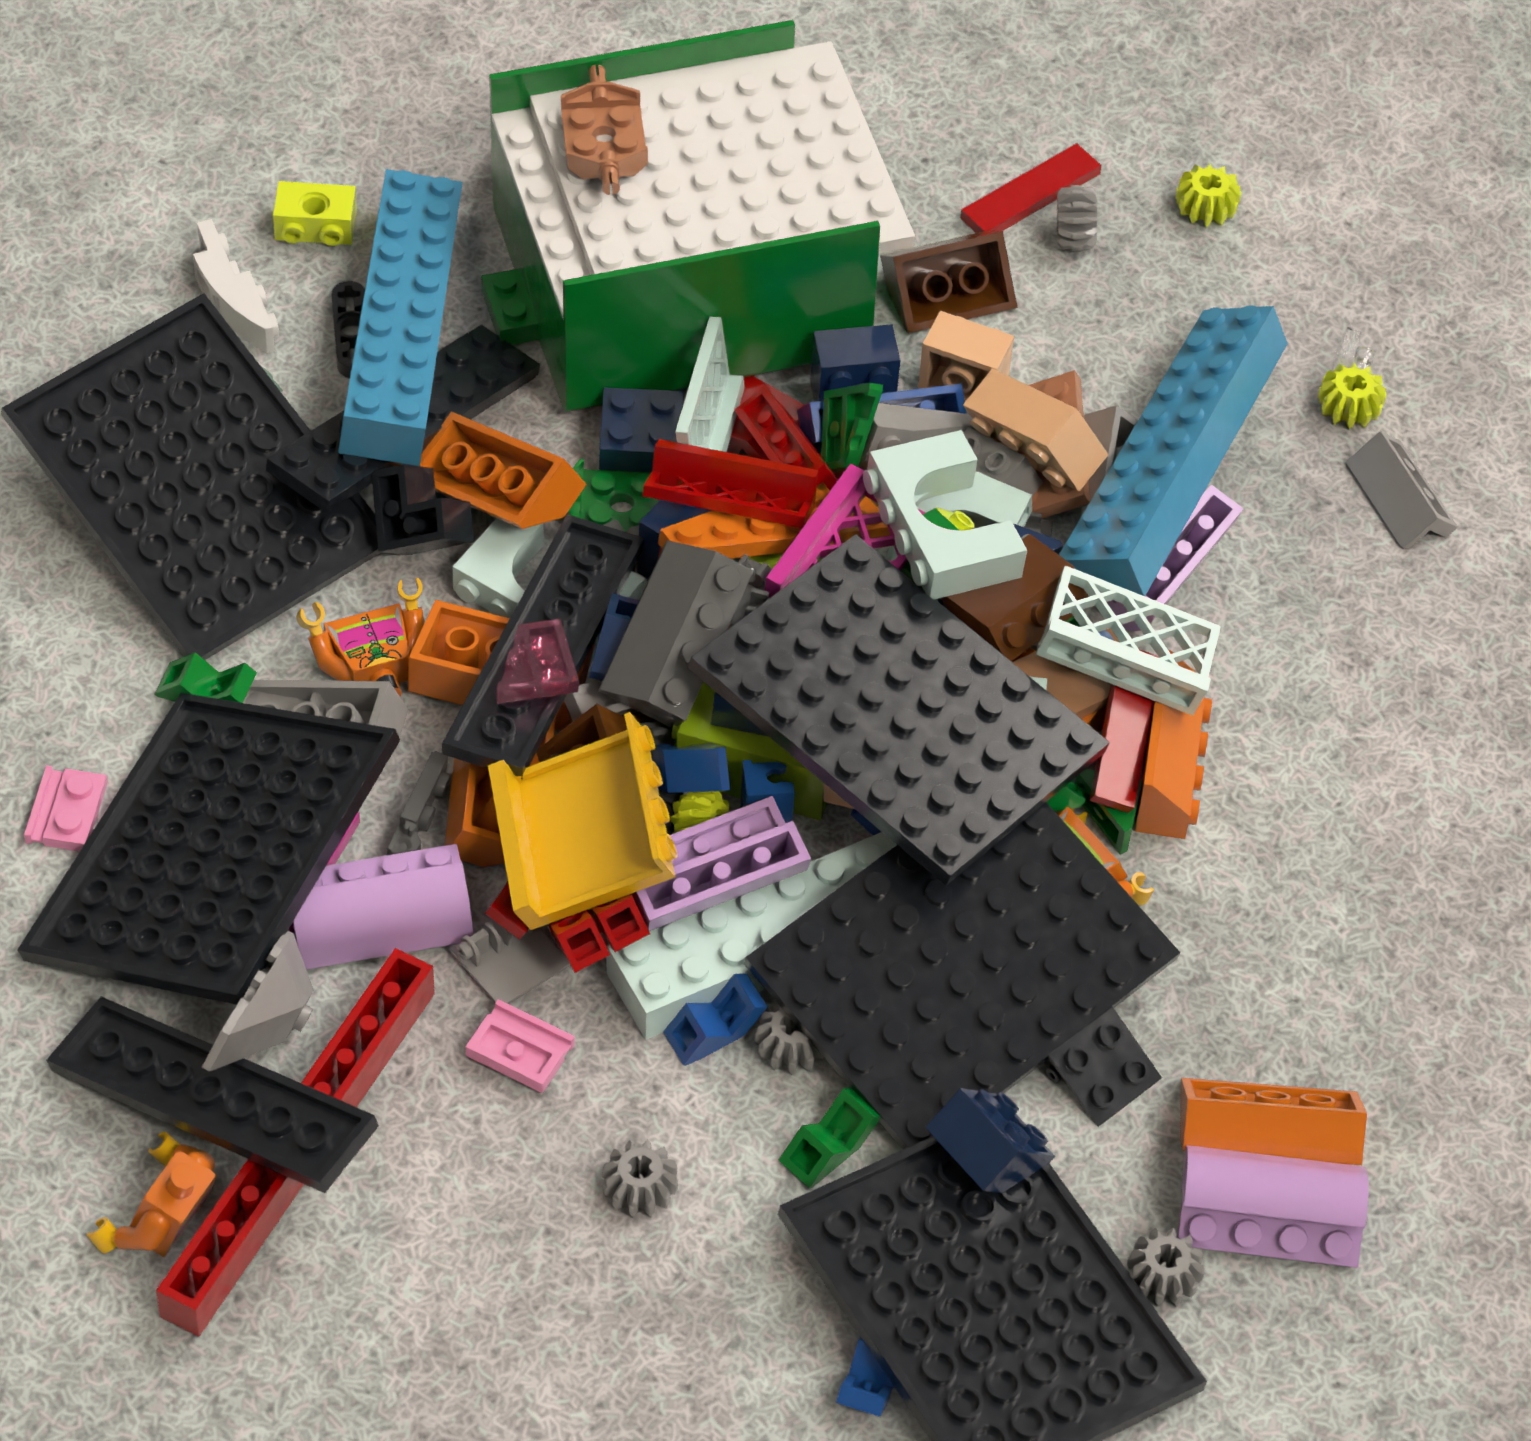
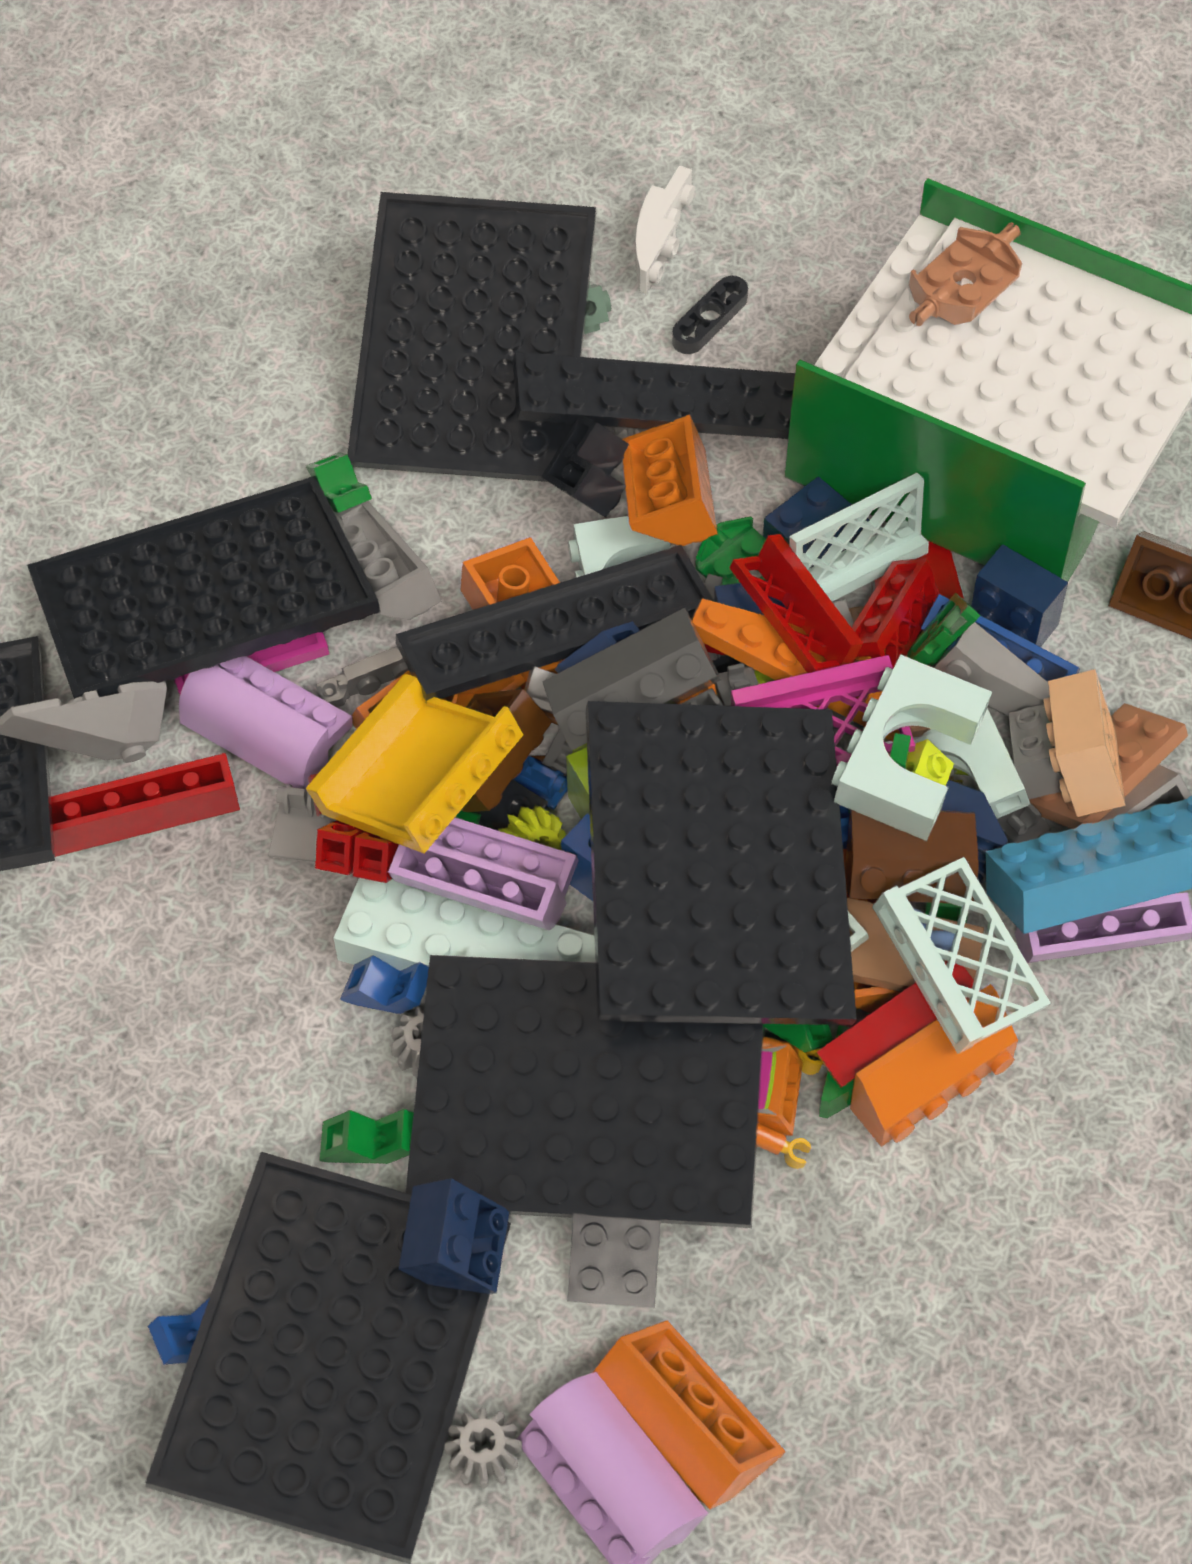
camera: 50 degrees right, 5 degrees up
bright pink plate [24,765,108,851] -> none
neon yellow brick [273,181,357,246] -> none
torso [296,577,424,696] -> none
dark azure brick [338,169,463,466] -> none
bright pink plate [466,999,575,1094] -> none
clear pink wing [496,619,579,704] -> none
light grey gear [602,1139,678,1218] -> none
blue slope [651,743,730,793] -> none
light nougat brick [918,311,1014,411] -> none

